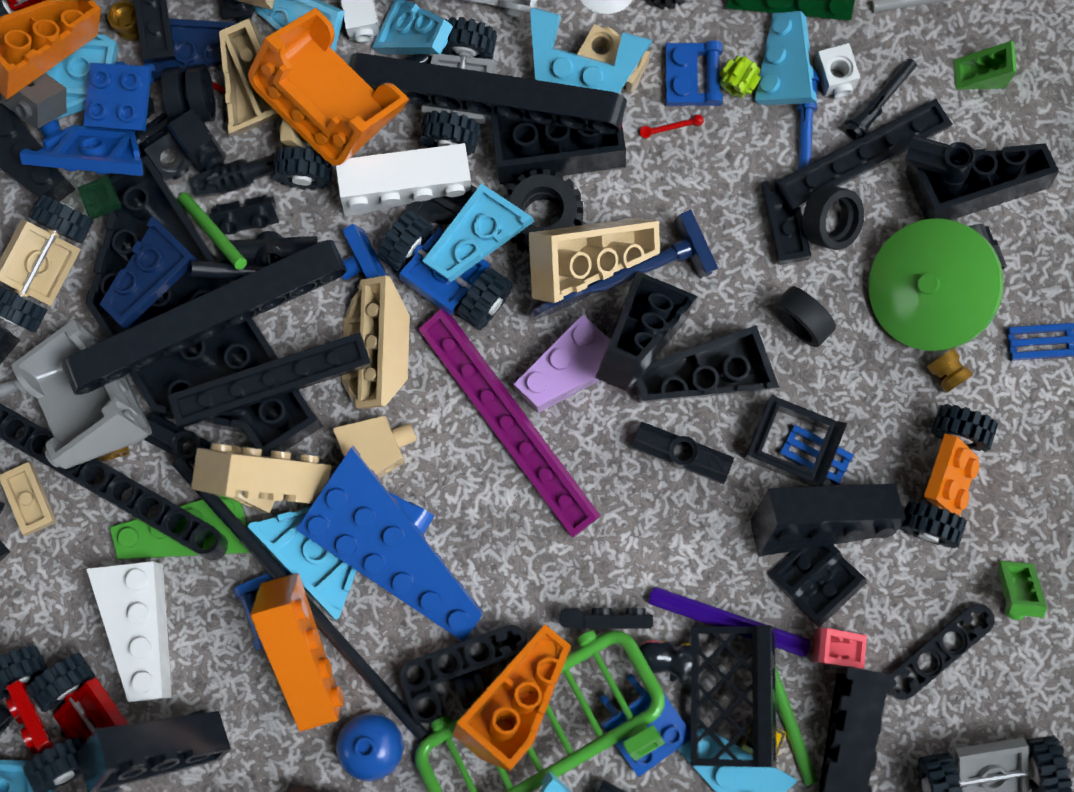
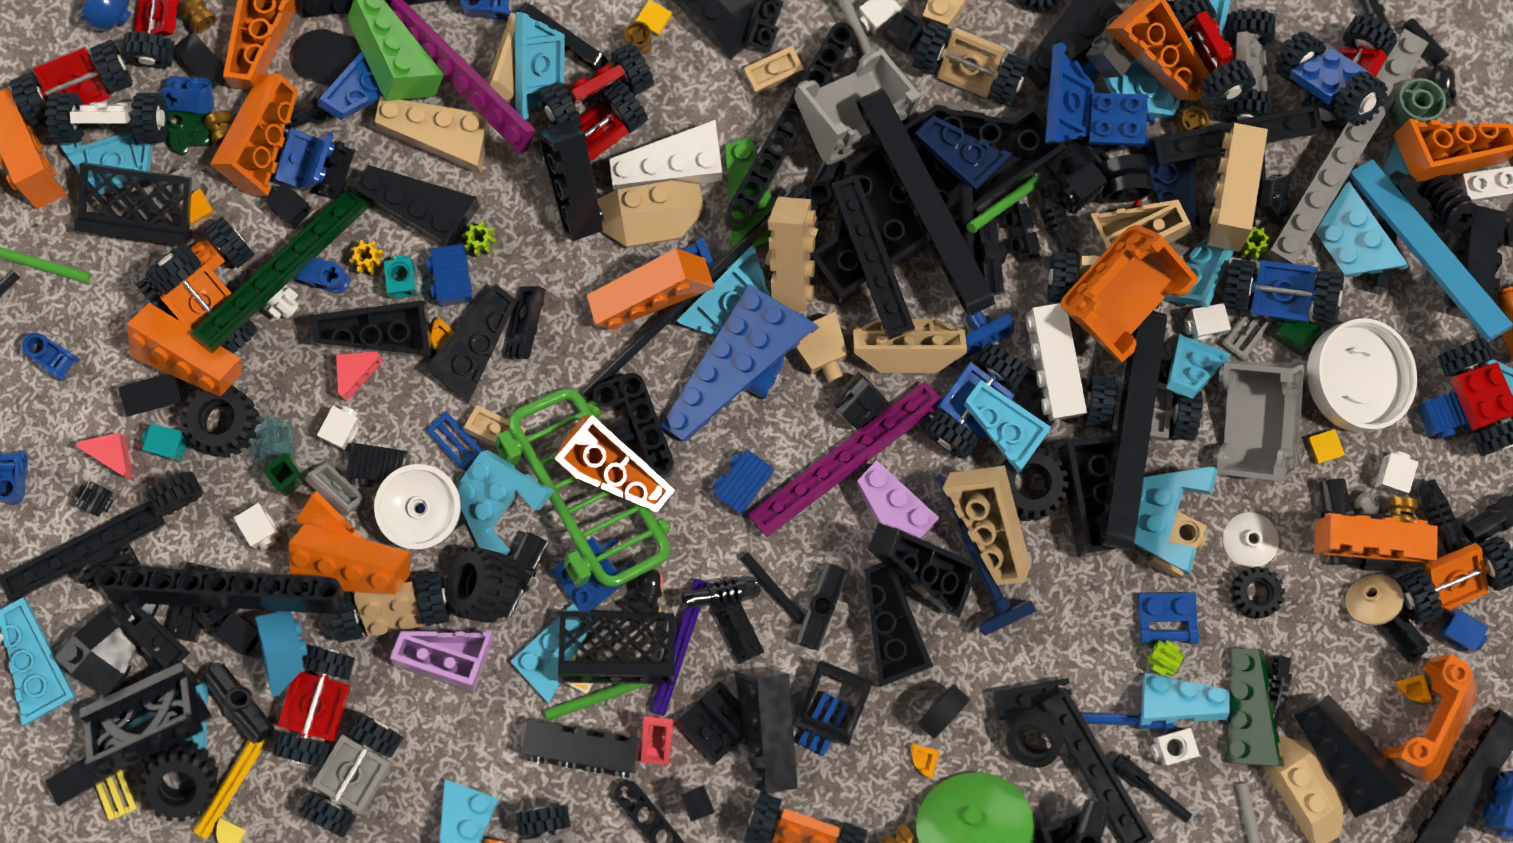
camera: 80 degrees right, 0 degrees up
clear green tile [77,175,122,219] -> none
blue cylinder [336,712,405,782] -> none
black hinge [558,608,653,629] -> none
red hinge [639,114,704,139] -> none
none -> tan wedge [597,180,704,248]
none -> black piece [680,785,715,822]
none -> black hinge [681,577,761,610]
none -> blue brick [712,449,774,516]
none -> black hinge [715,603,764,664]
none -> black bar [740,552,804,623]
none -> black piece [833,372,891,430]
none -> light orange tile [911,743,940,779]

